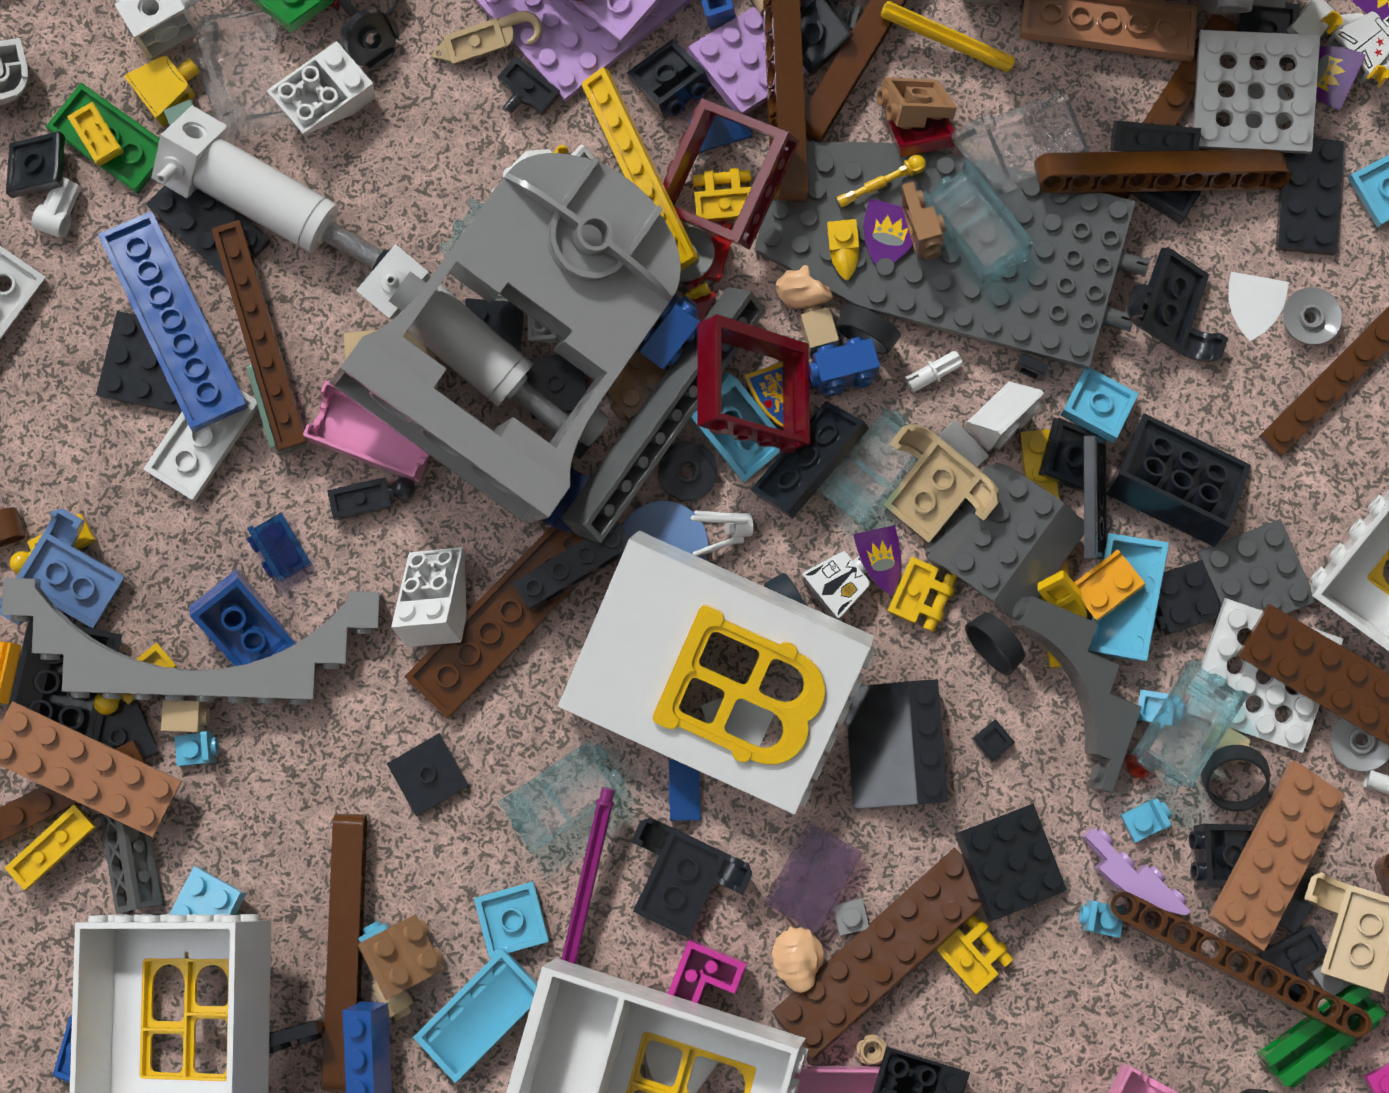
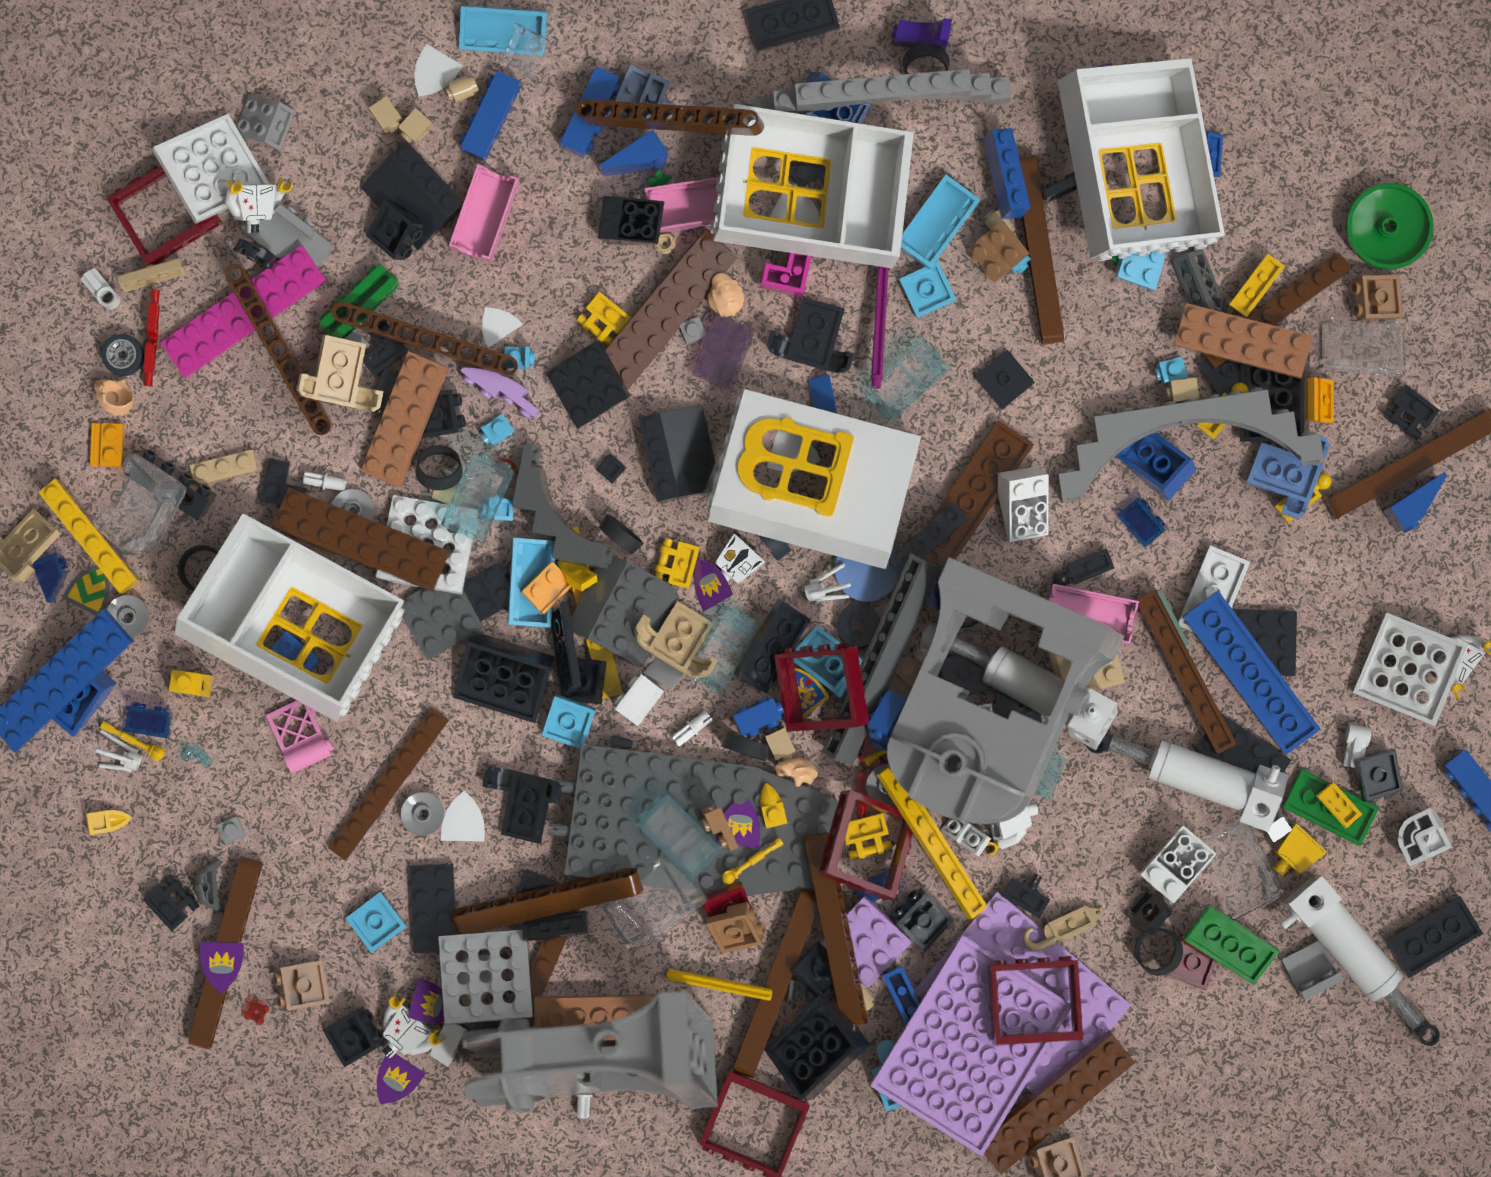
camera: 170 degrees right, 5 degrees up
none -> white sticker [482,307,523,348]

